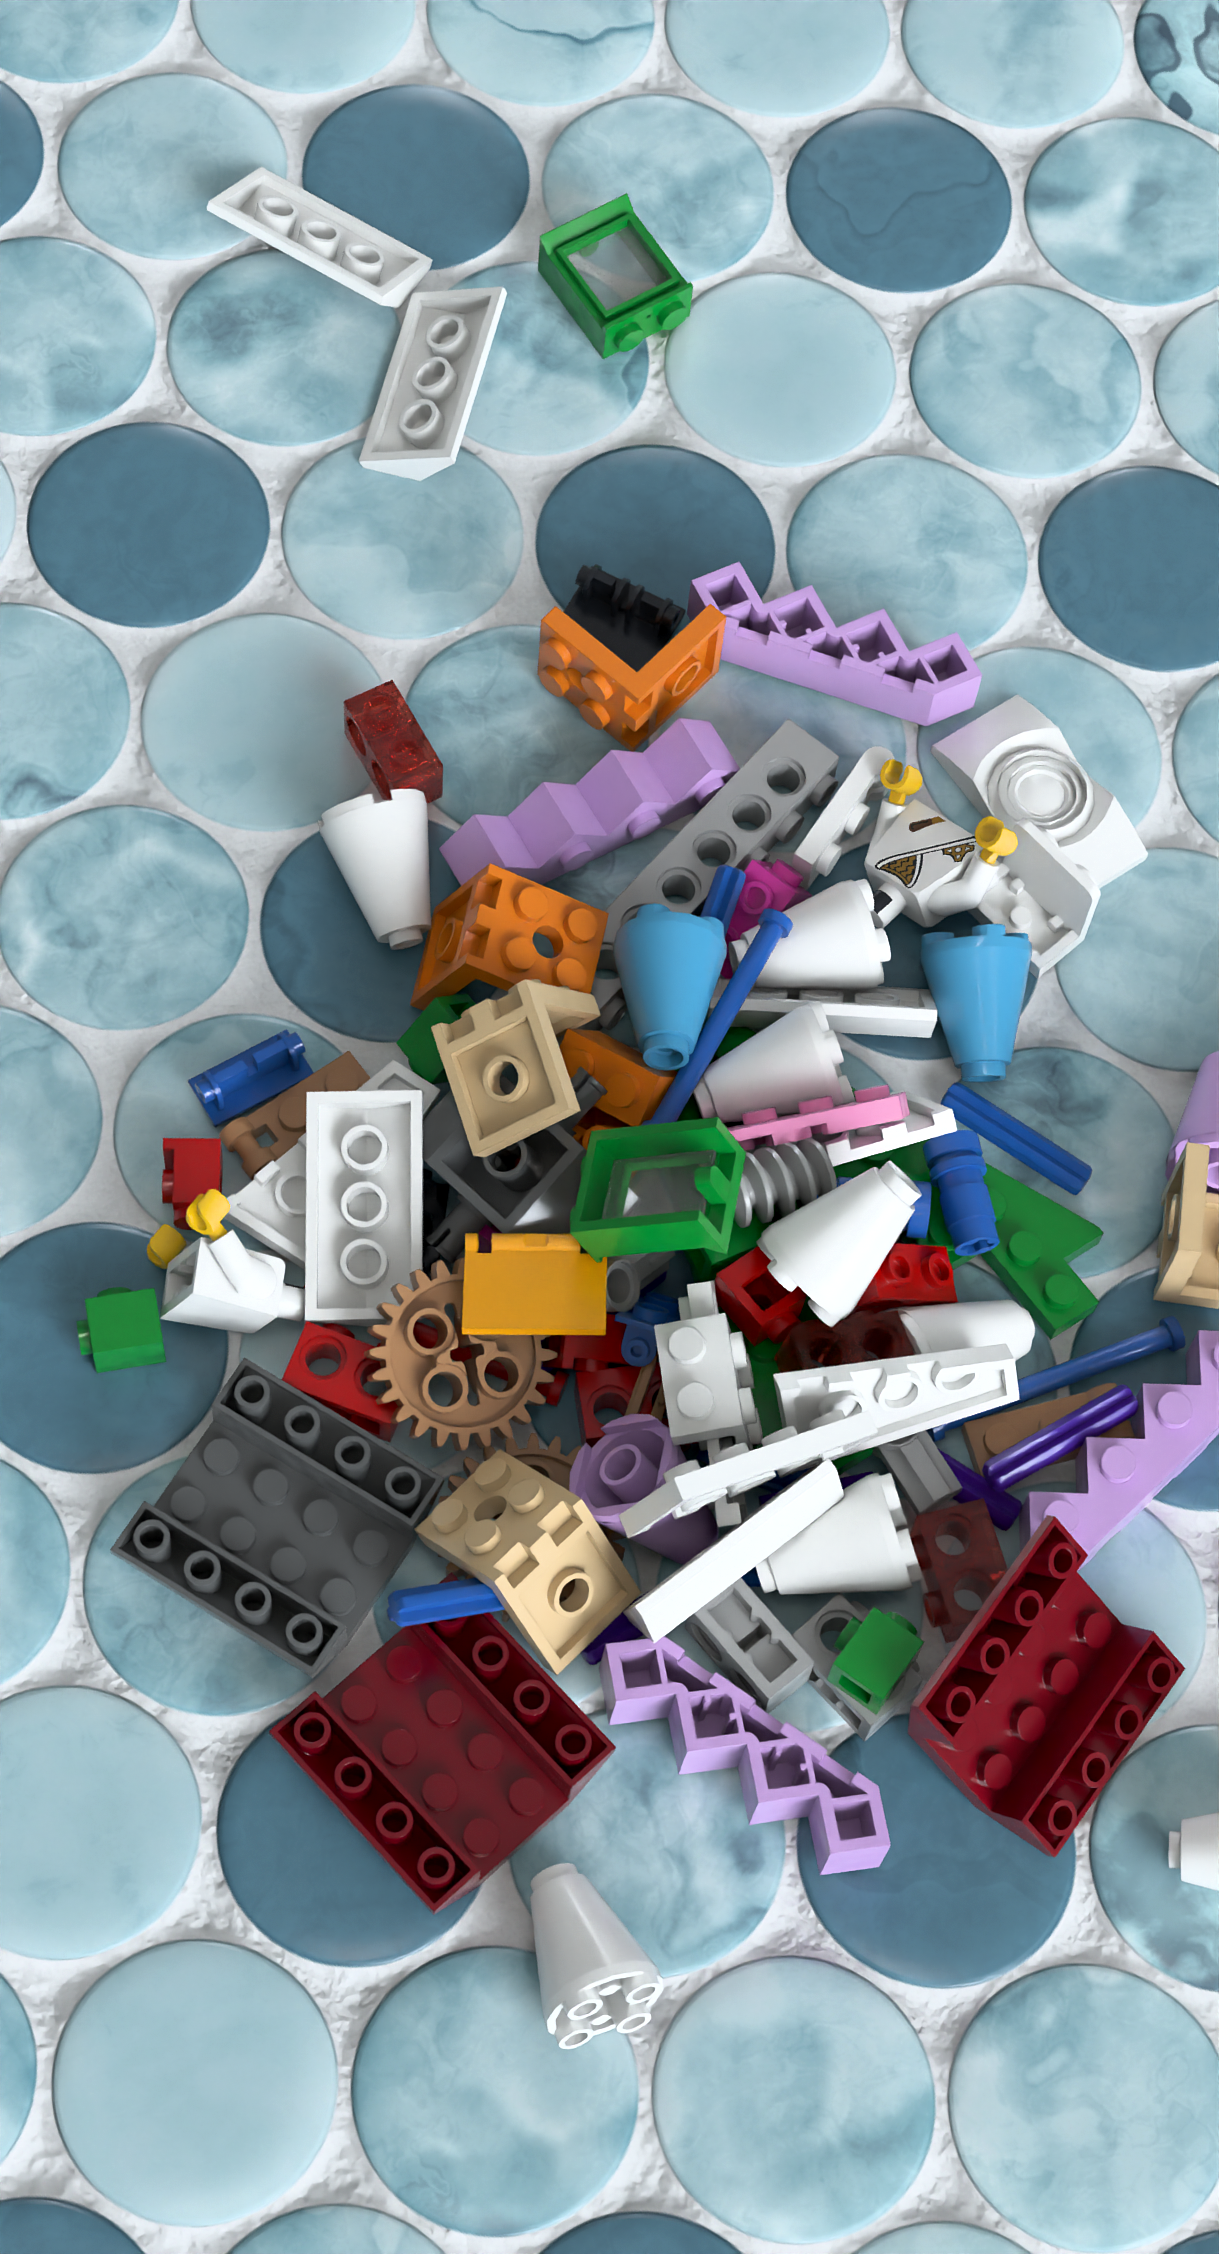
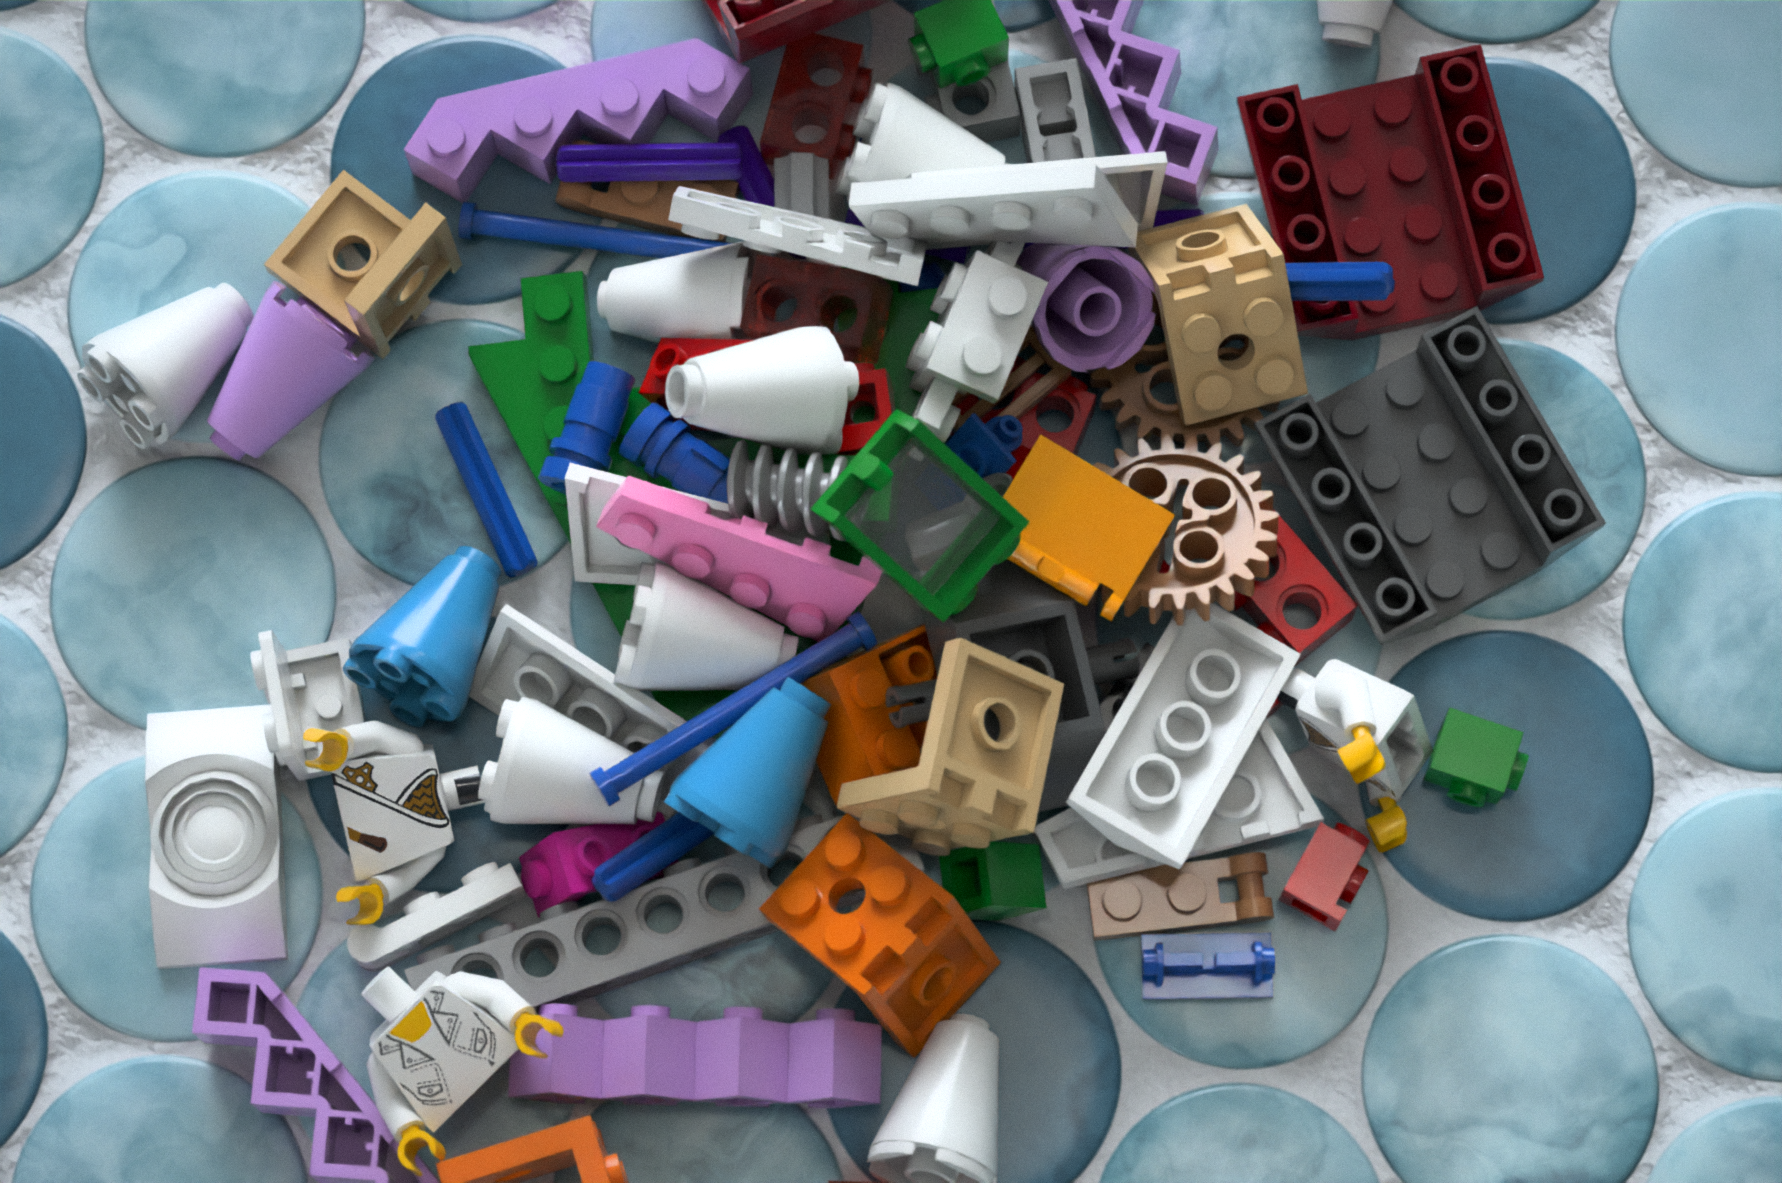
camera: 140 degrees left, 10 degrees up
none -> white torso [361,966,564,1176]

